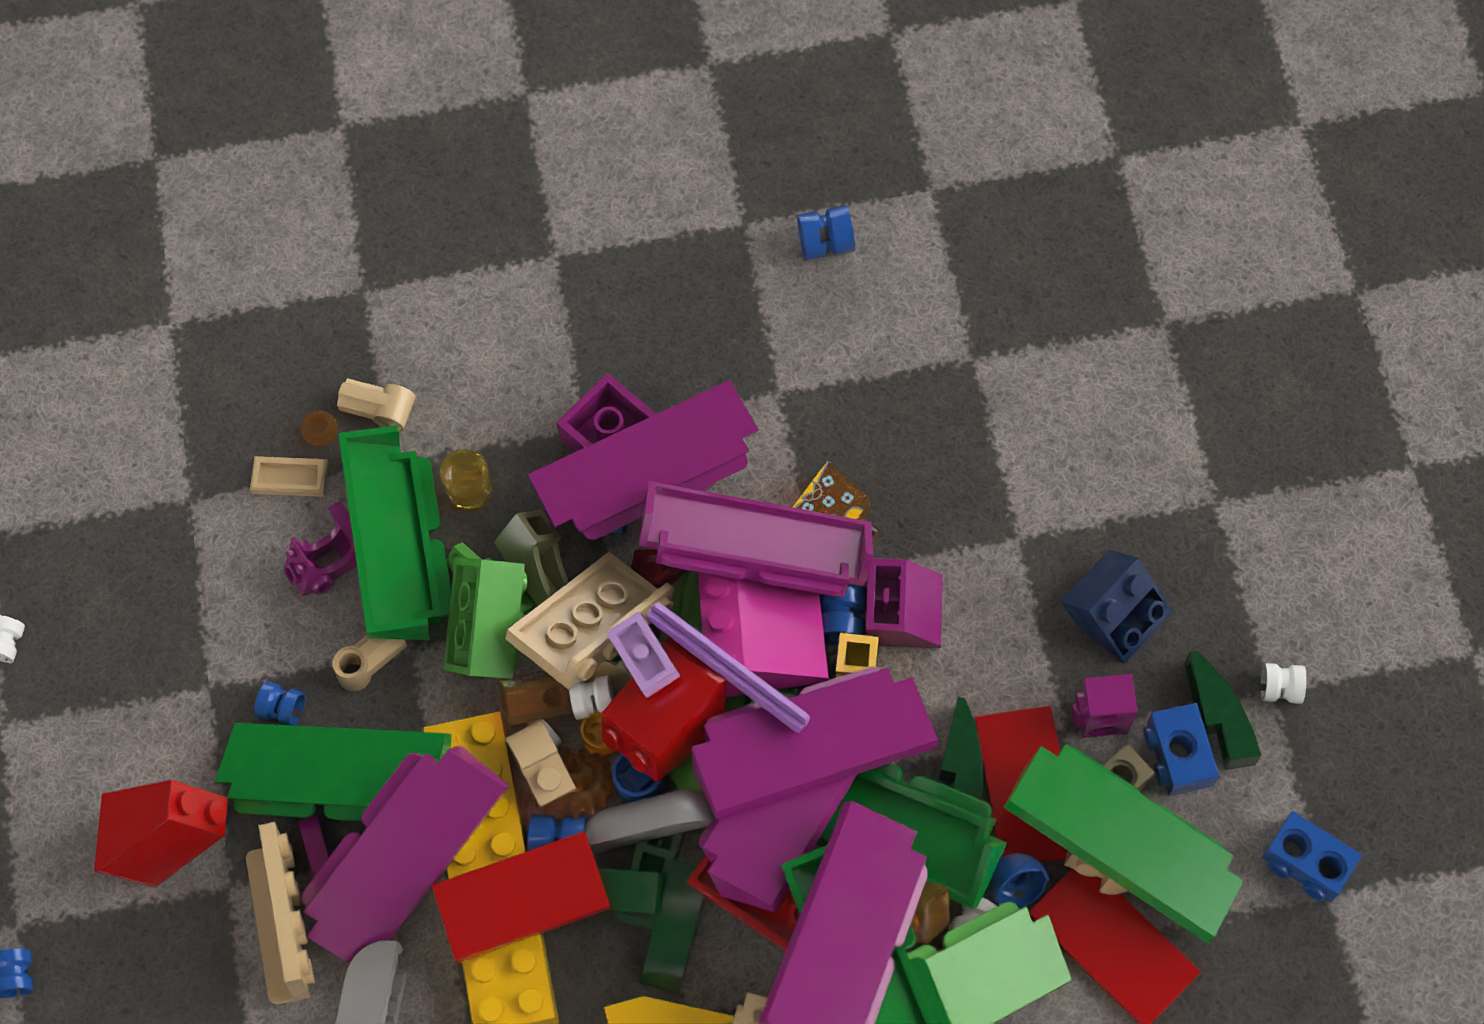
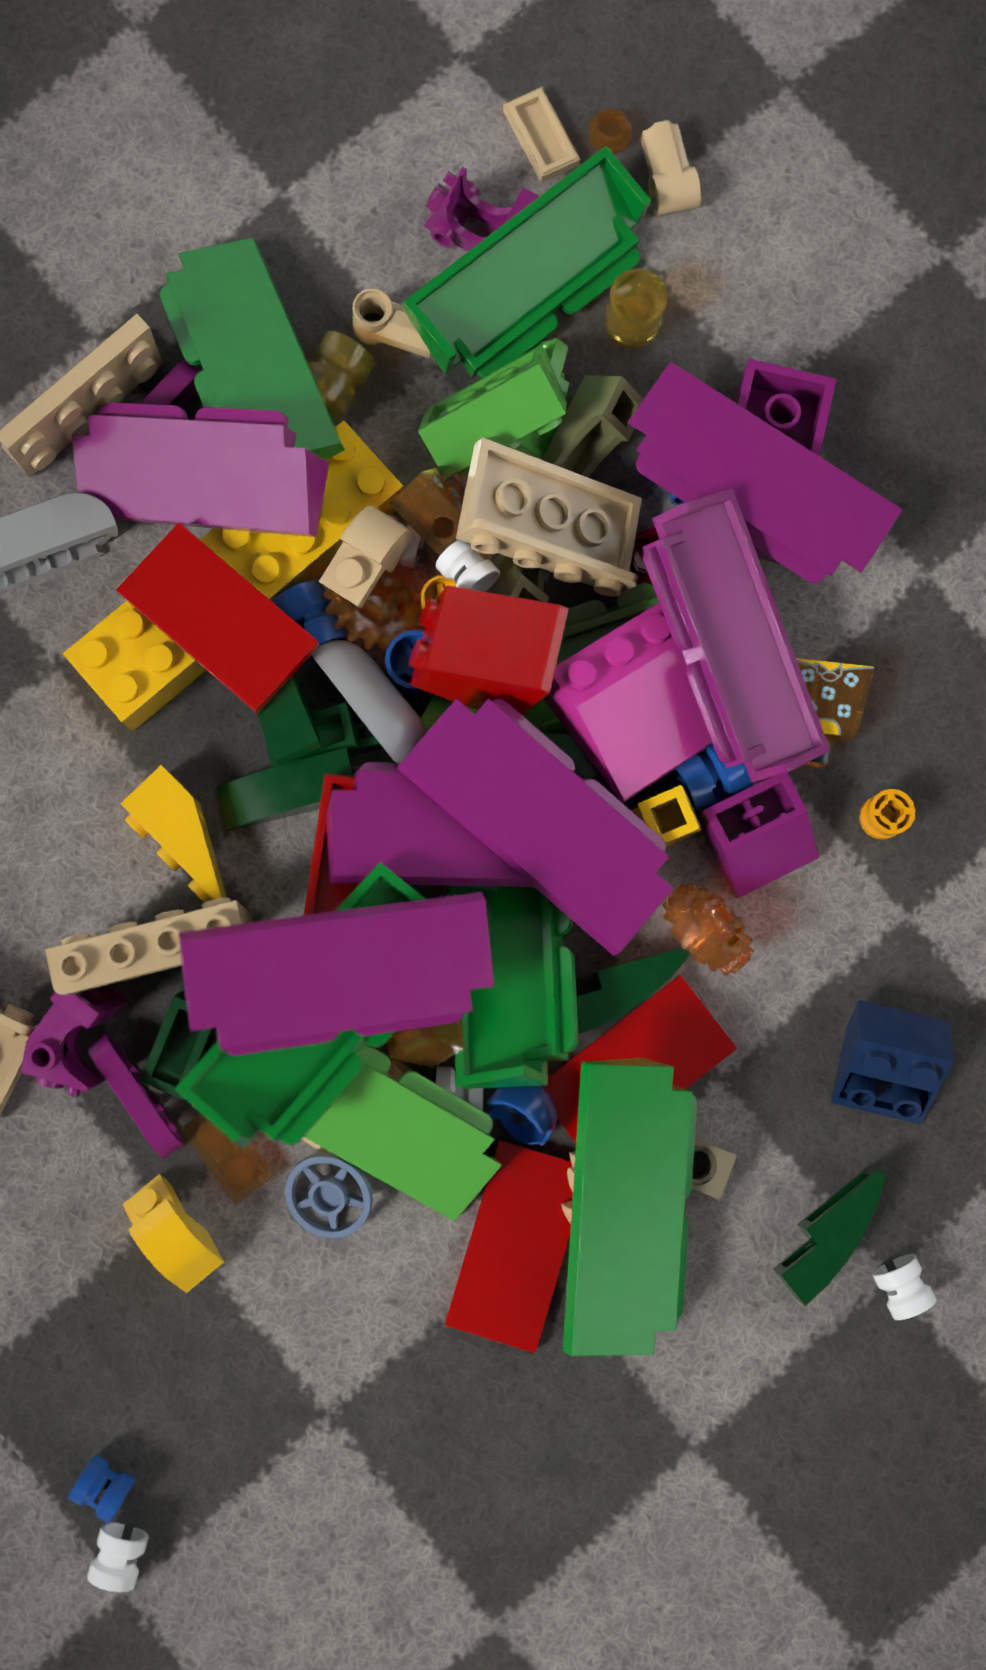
camera: 50 degrees right, 15 degrees up
red slope [94,780,228,886] -> none
blue wheel [254,681,306,726] -> none
lavender plate [606,611,680,698] -> none
medium lavender axle [646,602,810,733] -> none
magenta brick [1071,674,1138,738] -> none
blue brick [1143,703,1220,796] -> none
blue brick [1262,811,1362,902] -> none
none -> clear yellow wheel [309,331,375,418]
none -> clear orange gear [662,883,754,976]
none -> light orange wheel [859,789,916,840]

